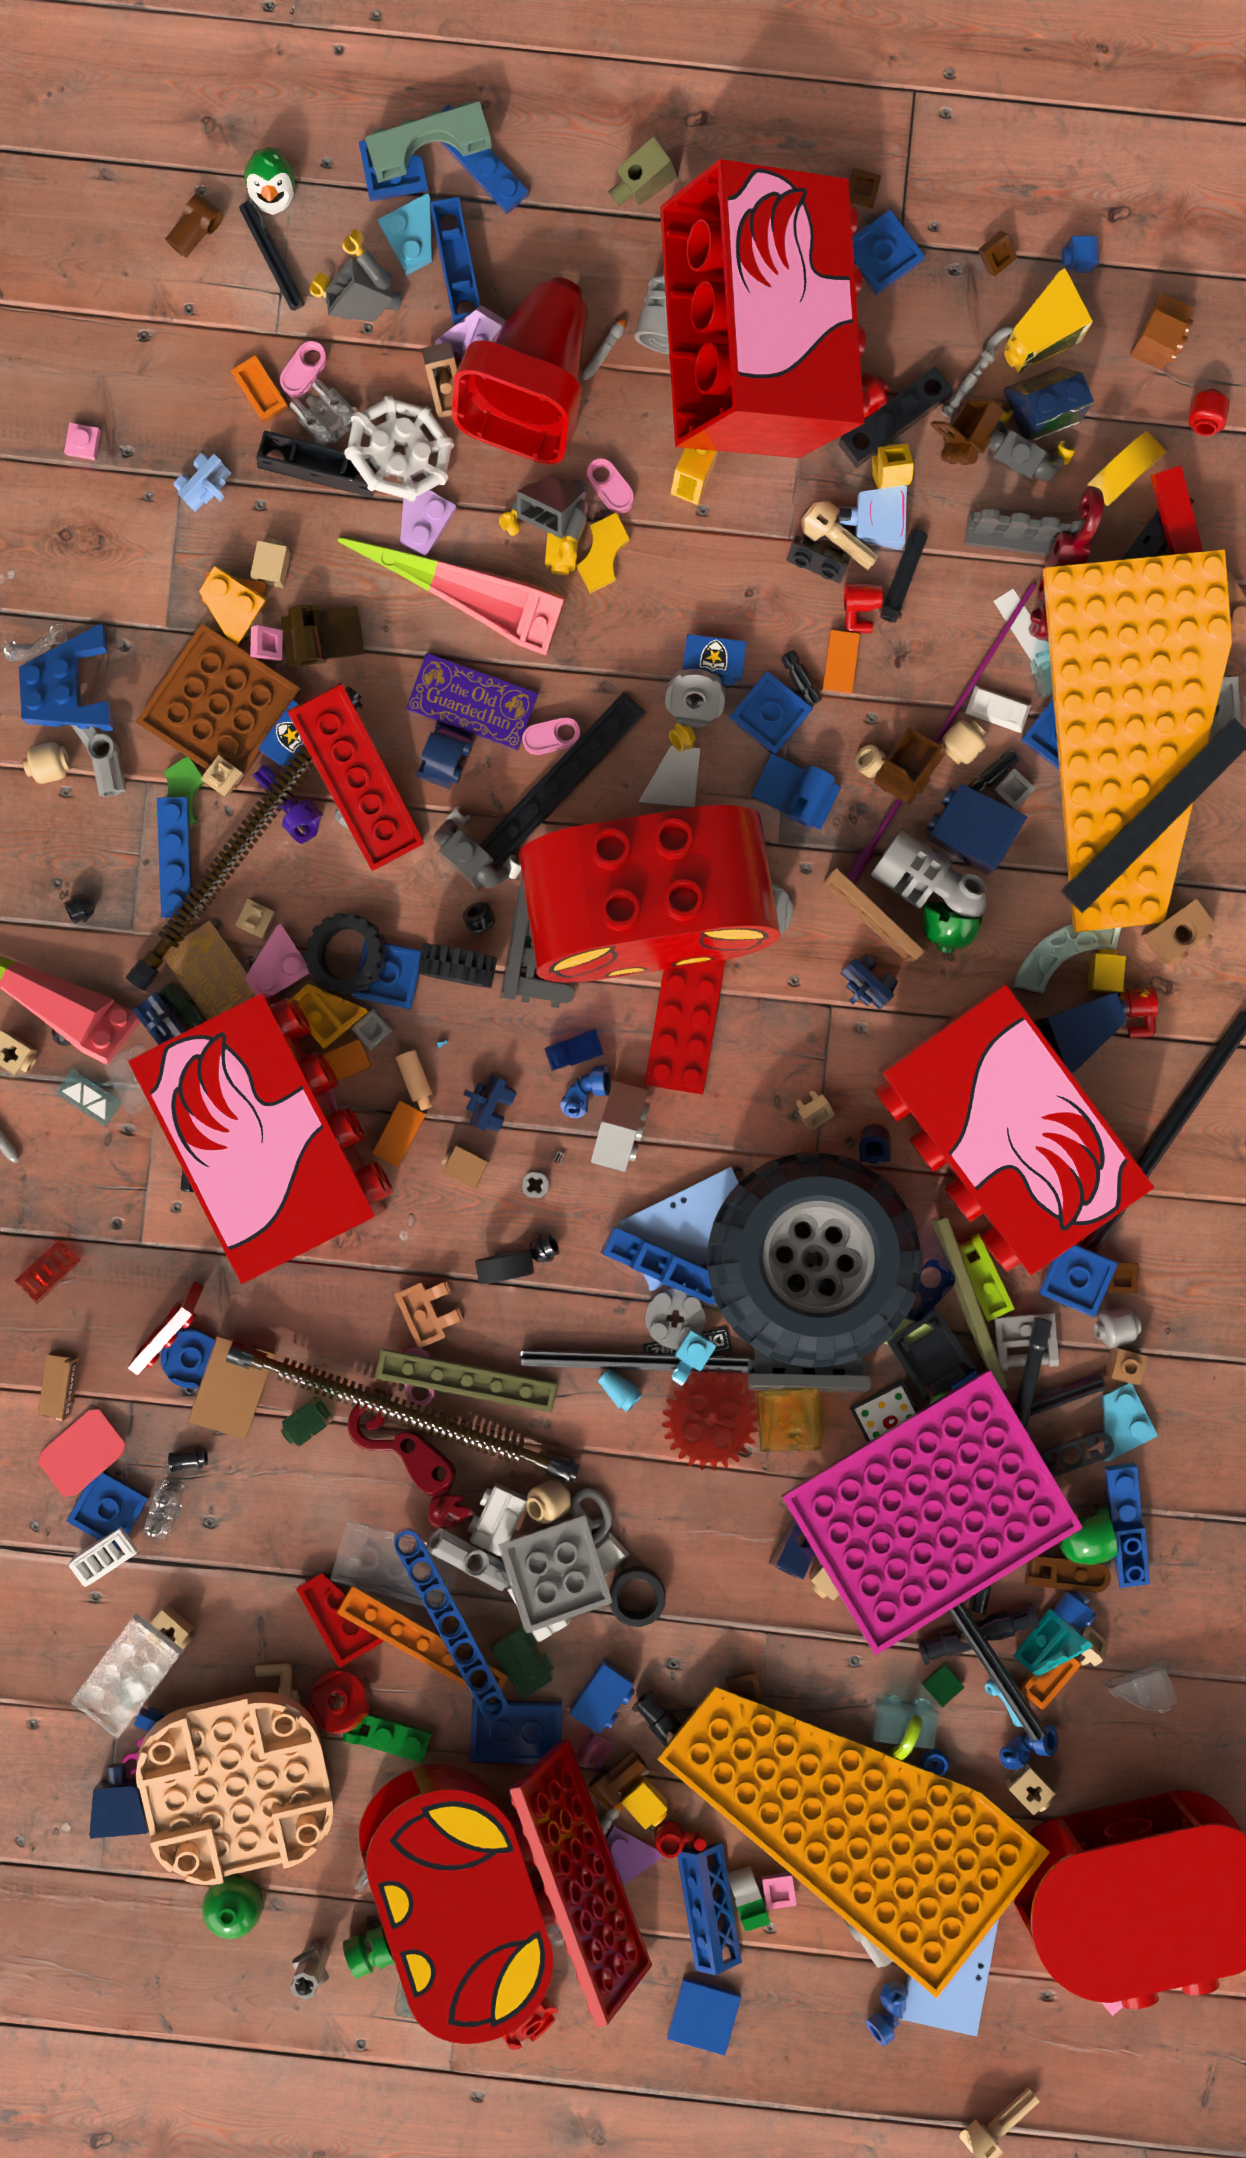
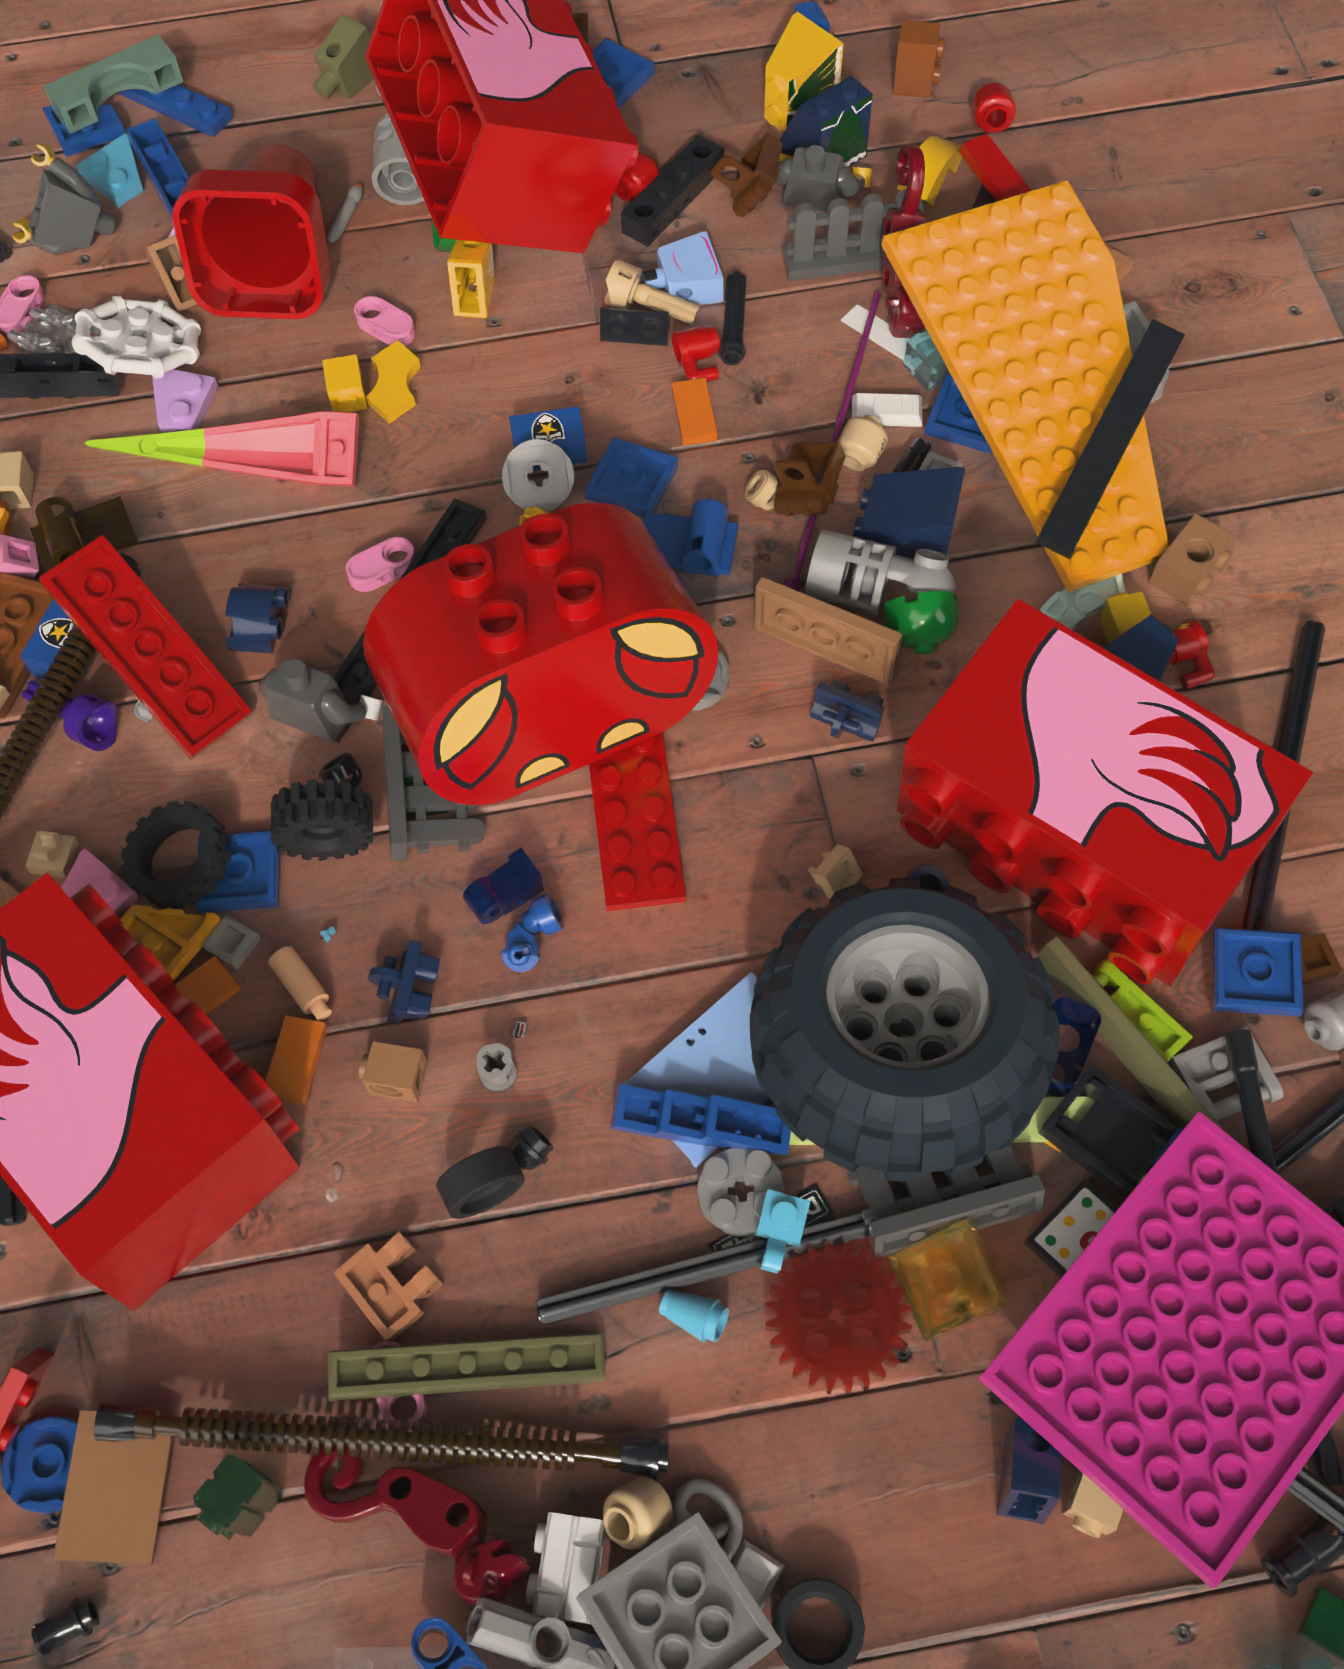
camera: 15 degrees left, 25 degrees down
dark purple tile [406,653,538,751] -> none
dark grey torso [499,476,588,563] -> none
light grey brick [591,1081,650,1172] -> none
black axle [781,650,822,706] -> none
yellow brick [872,443,914,489] -> none
light grey piece [941,326,1014,419] -> none
reddish brown plate [978,231,1017,276] -> none

